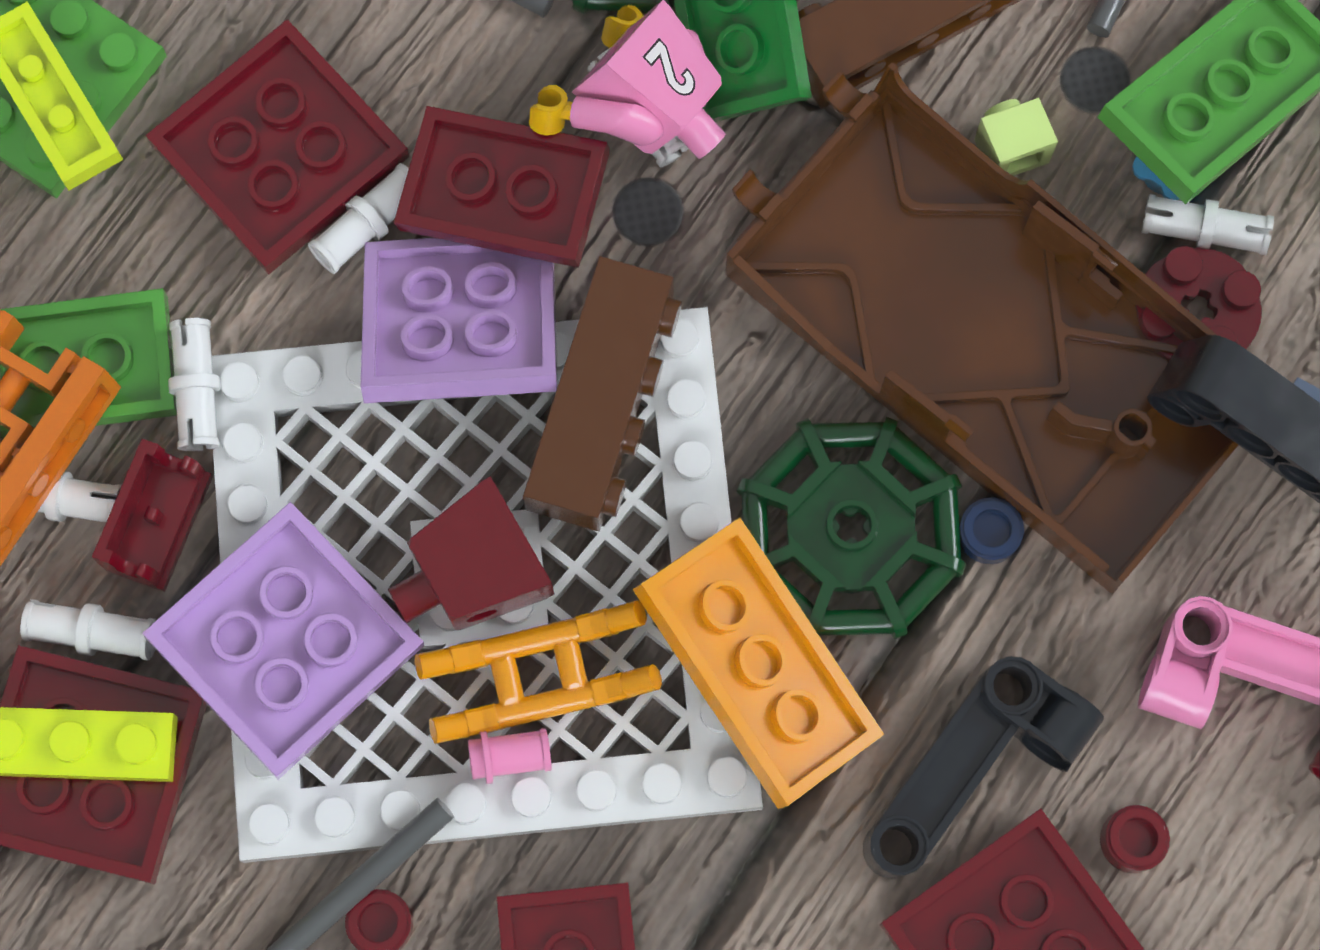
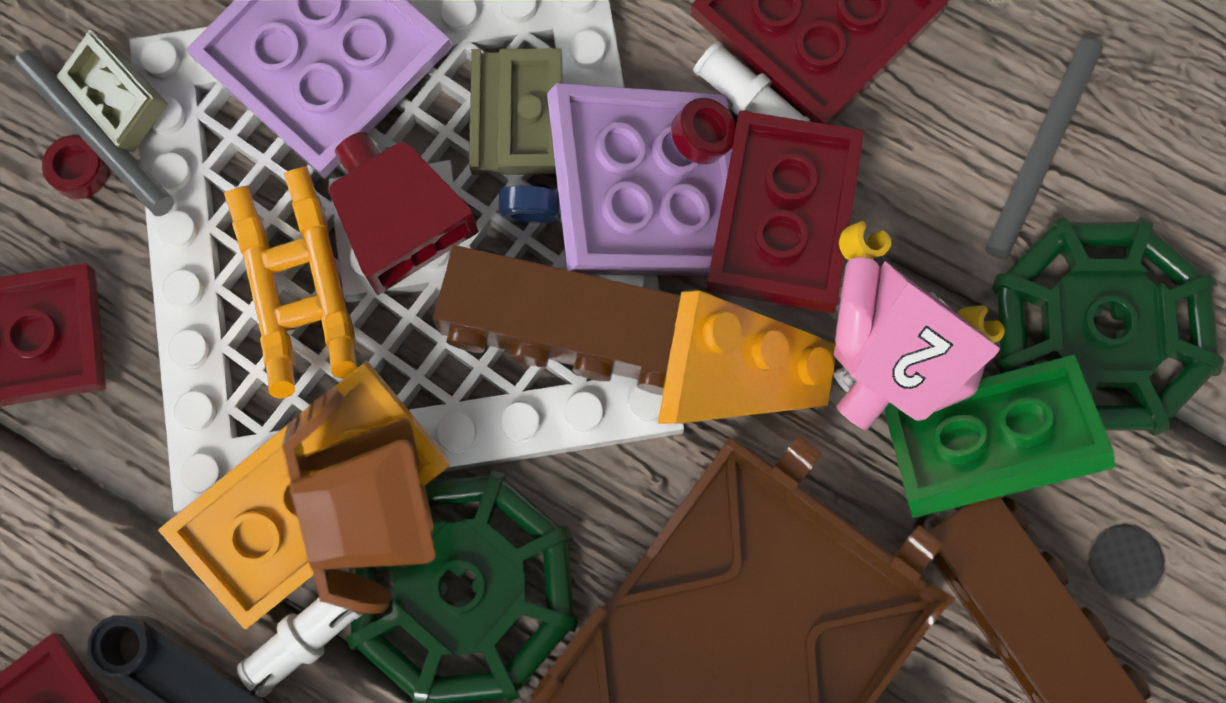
camera: 90 degrees right, 0 degrees up
bright pink pin [468,728,552,784] -> none
none -> plate [57,29,168,153]
none -> white pin [237,598,364,697]
none -> dark orange piece [282,388,435,614]
none -> olive plate [469,48,562,175]
none -> dark blue tile [498,186,561,223]
none -> light orange wing [657,291,836,424]
none -> dark red tile [671,98,736,164]

